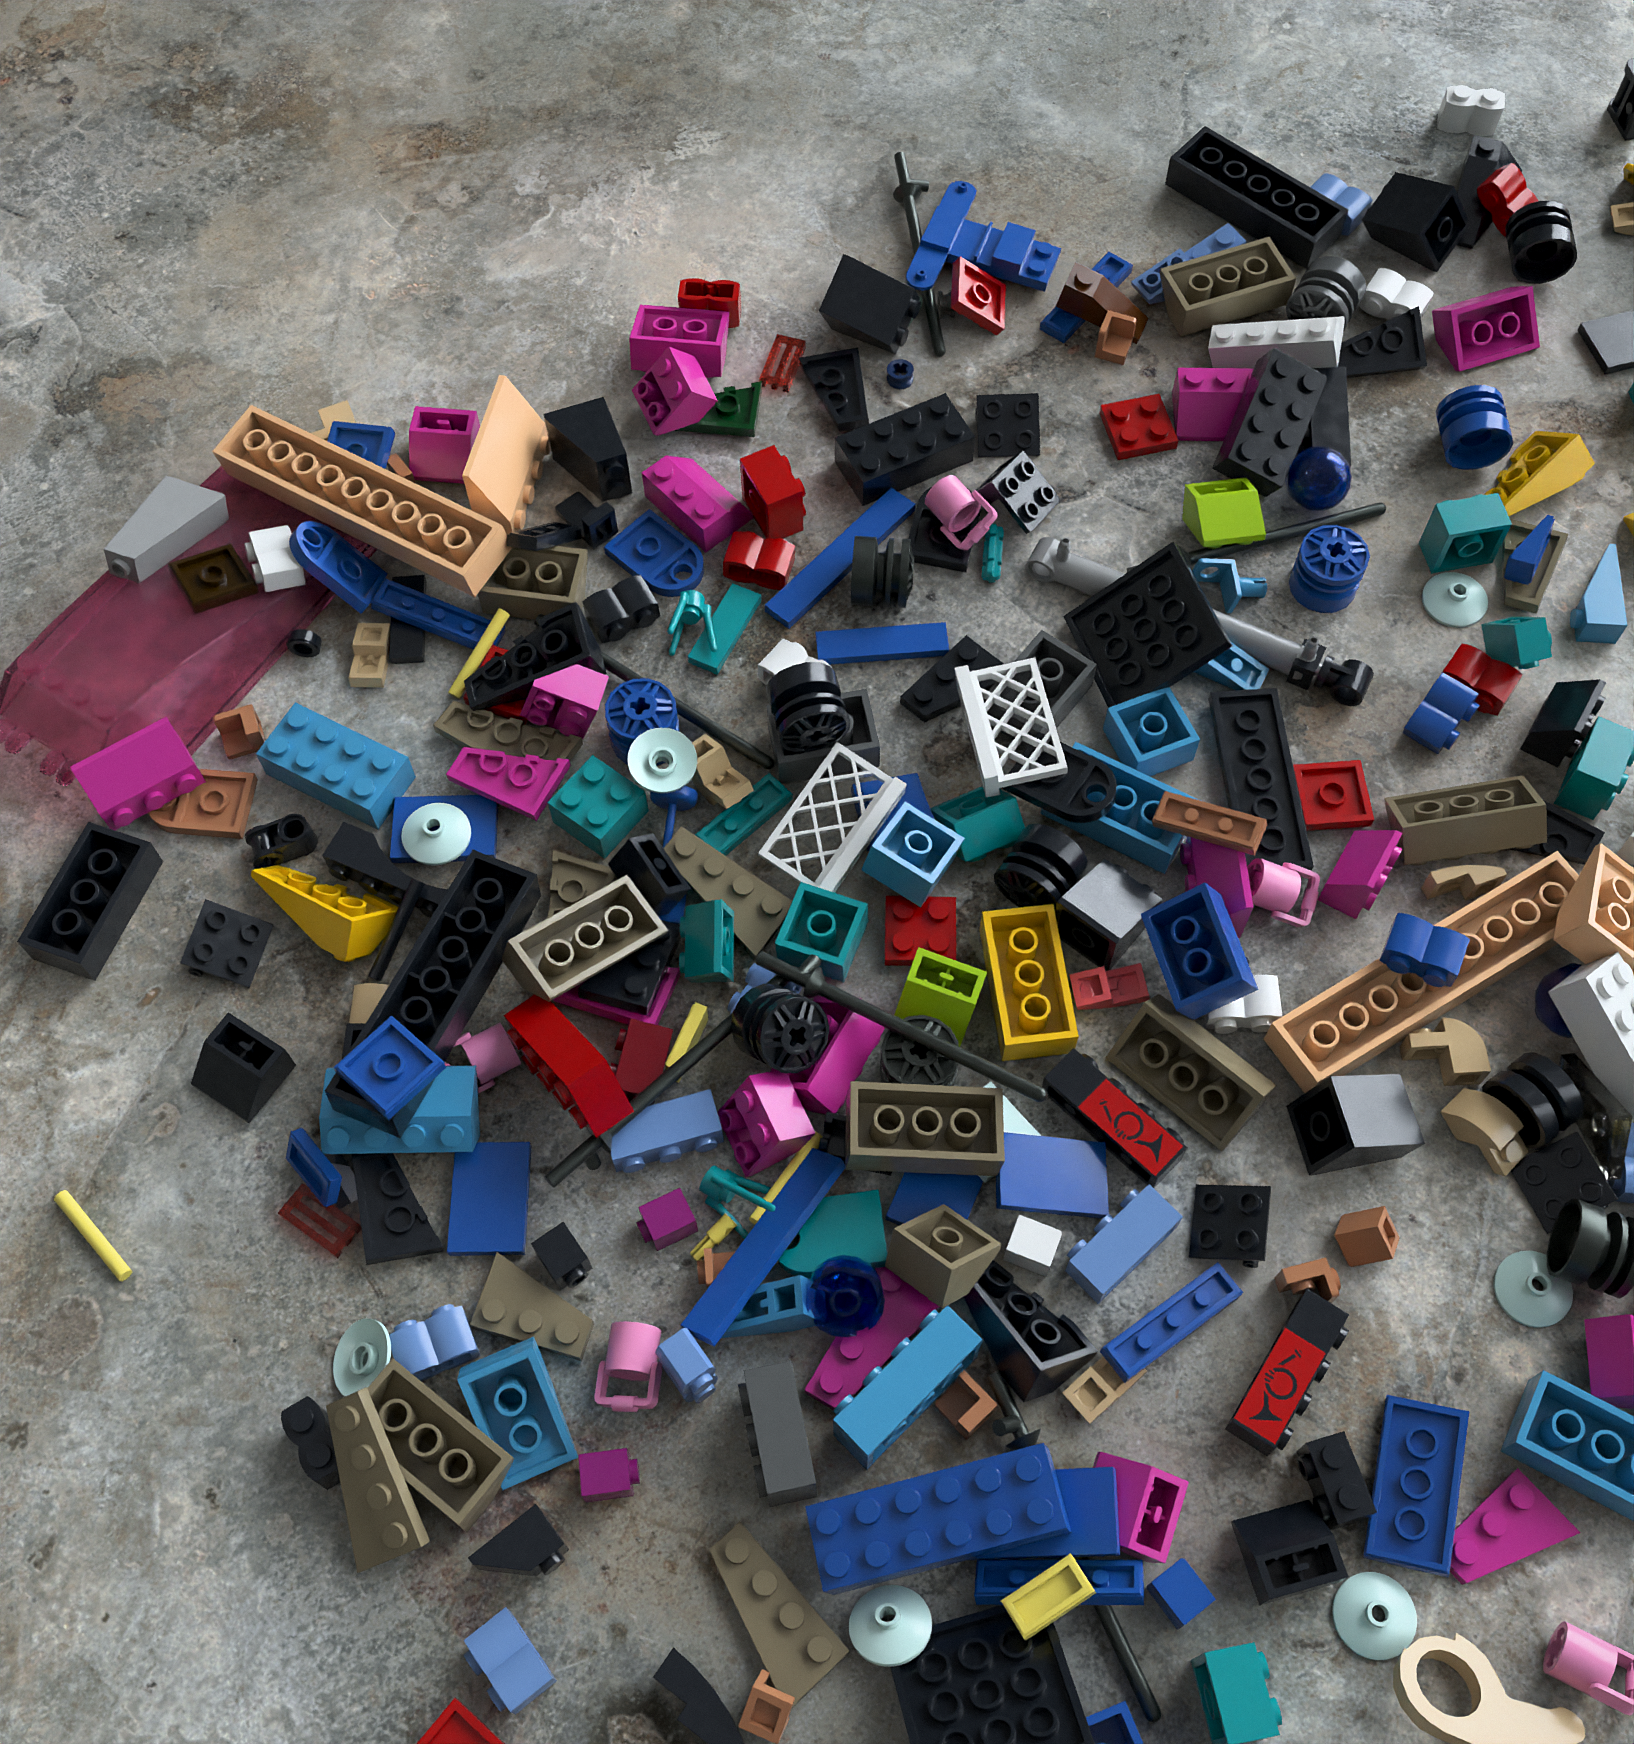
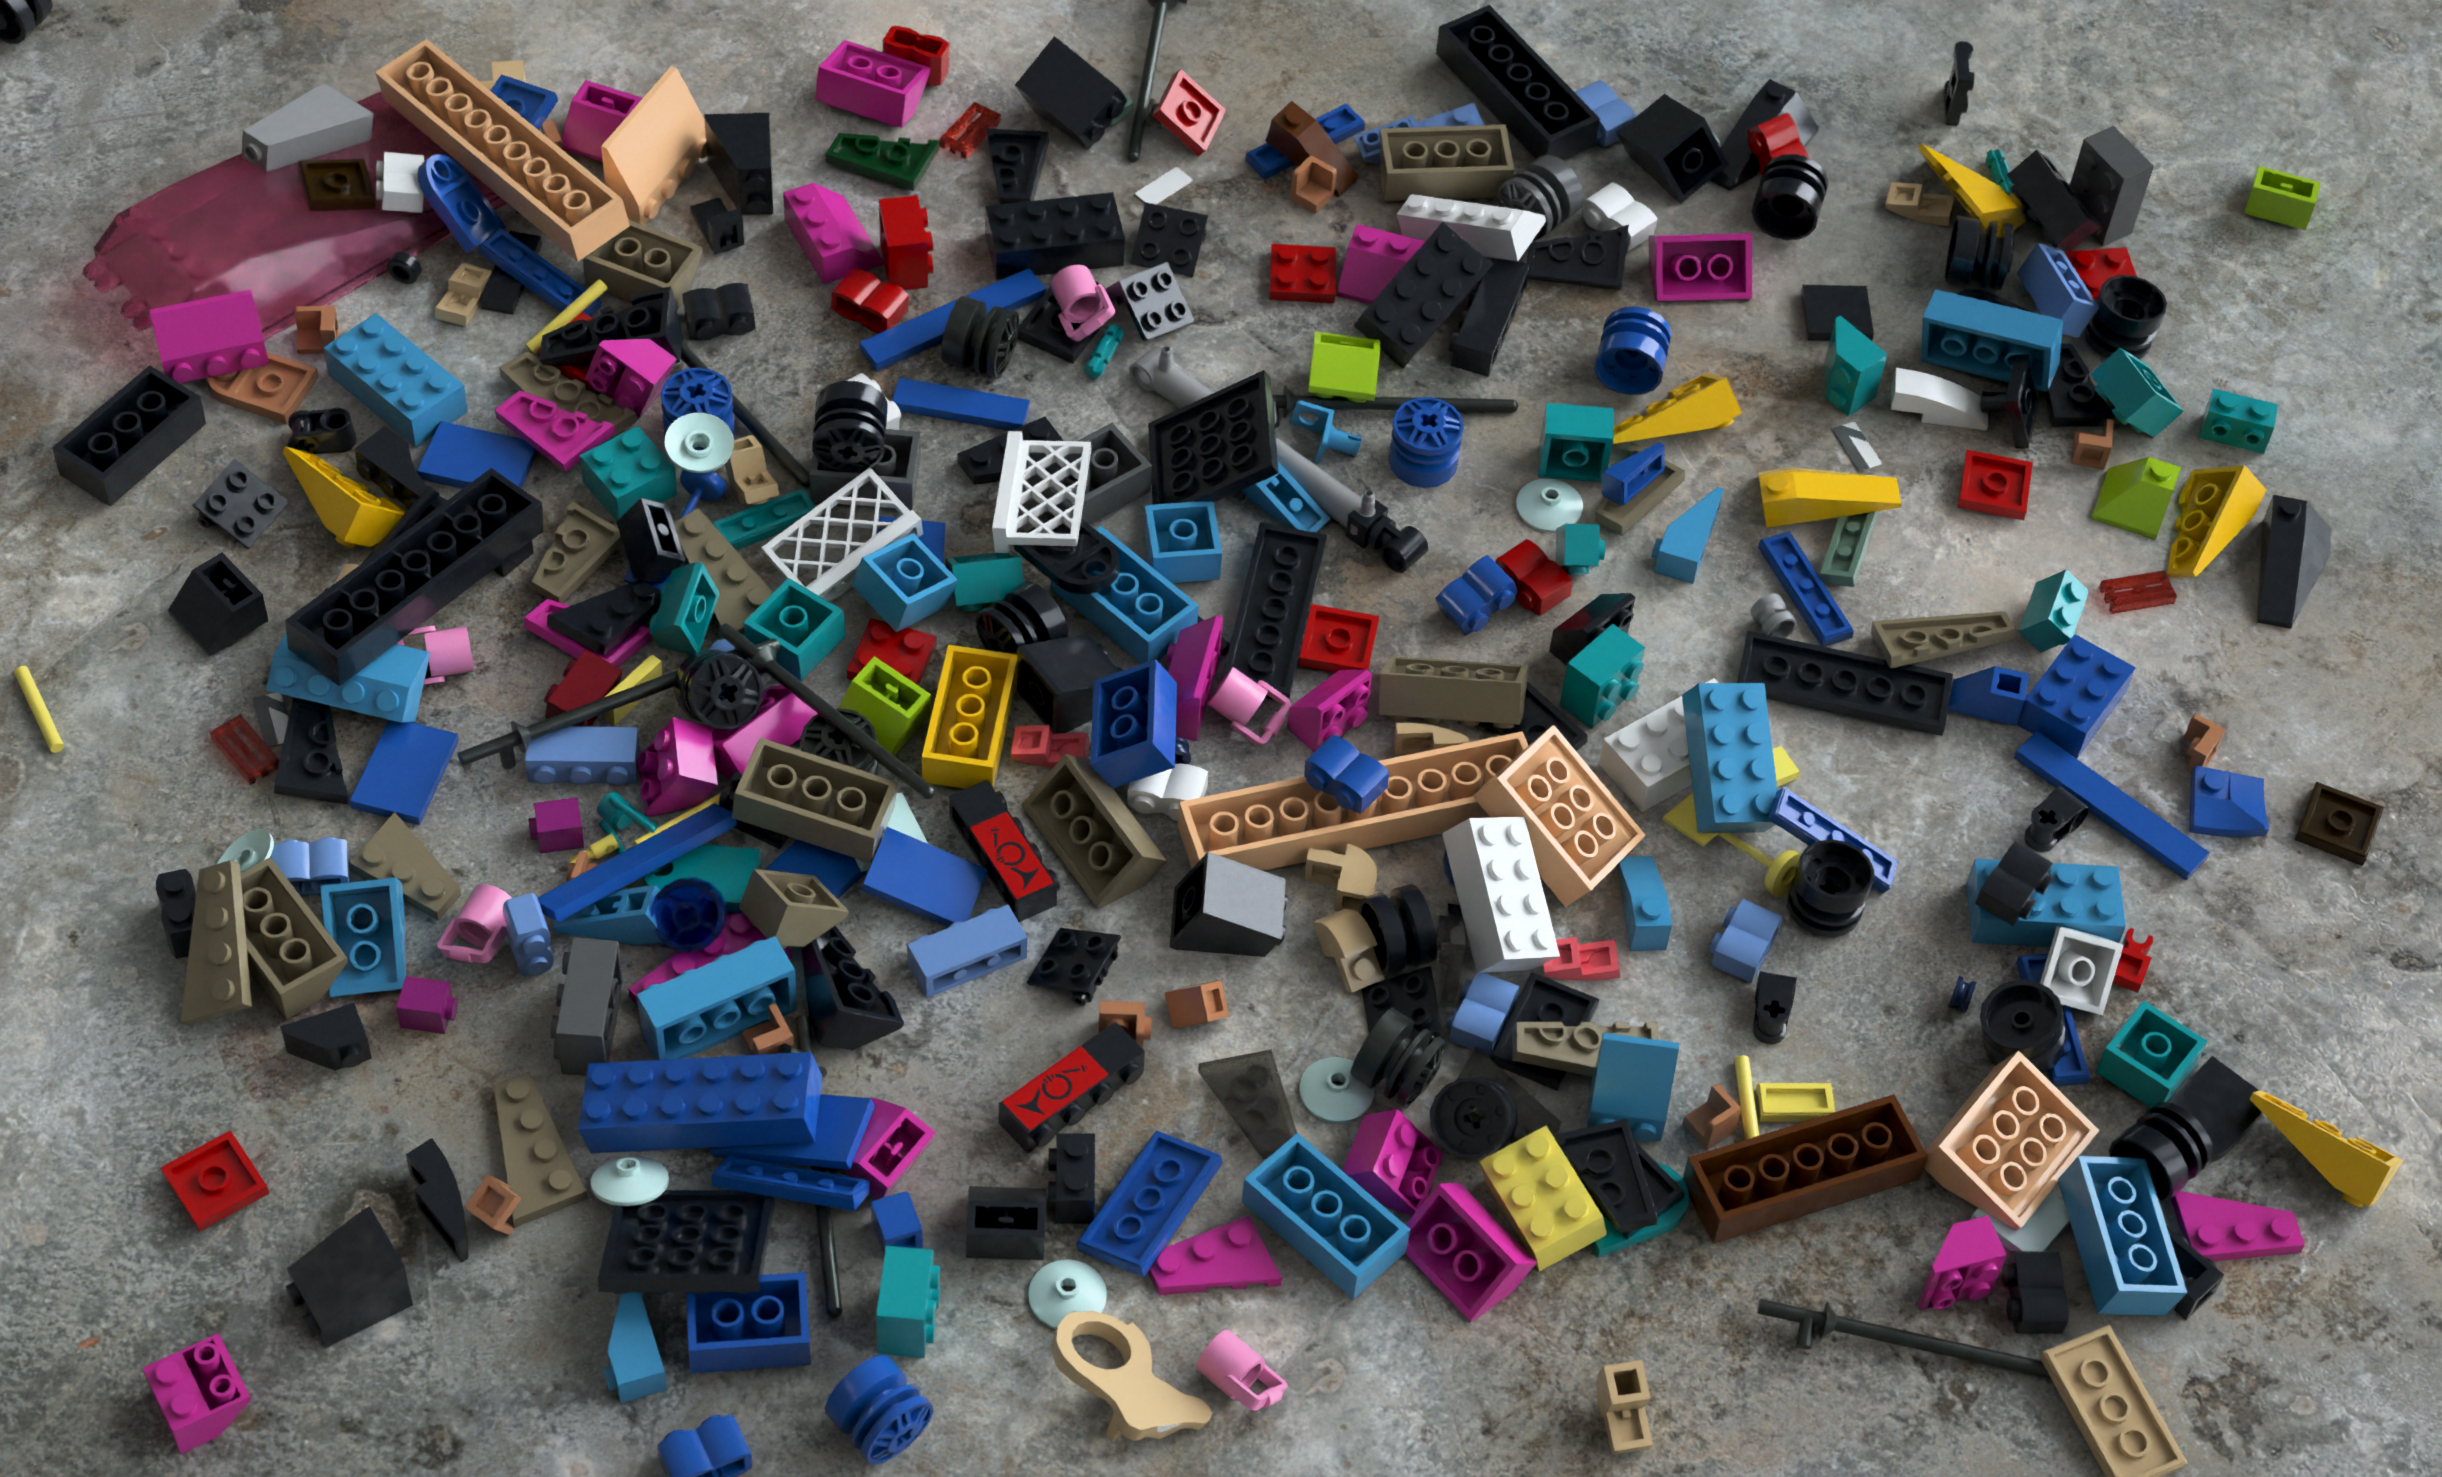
camera: 10 degrees right, 10 degrees down
blue tile [286,1128,342,1207] -> none
blue tile [334,1016,446,1121] -> none
light aqua dish [401,803,471,866] -> none
medium blue brick [464,1607,557,1715] -> none
dark tan slope [502,875,668,1002] -> none
red brick [503,994,634,1138] -> none
black tile [507,522,582,551] -> none
black brick [531,1222,593,1291] -> none
blue tile [604,509,704,597] -> none
dark pink slope [632,347,718,436] -> none
teal plant [667,590,717,656] -> none
teal tile [688,583,762,675] -> none
dark blue bush [887,359,914,390] -> none
blue piece [905,181,1062,292] -> none
light yellow tile [1001,1553,1096,1641] -> none
white panel [1003,1215,1062,1276] -> none
tan slope [1062,1356,1147,1424] -> none
blue tile [1100,1262,1244,1383] -> none
nougat tile [1152,791,1267,856] -> none
clear blue cylinder [1285,446,1352,511] -> none
white brick [1437,85,1505,136] -> none
none -> white sticker [1135,167,1193,204]
none -> clear smoke wing [1198,1050,1297,1159]

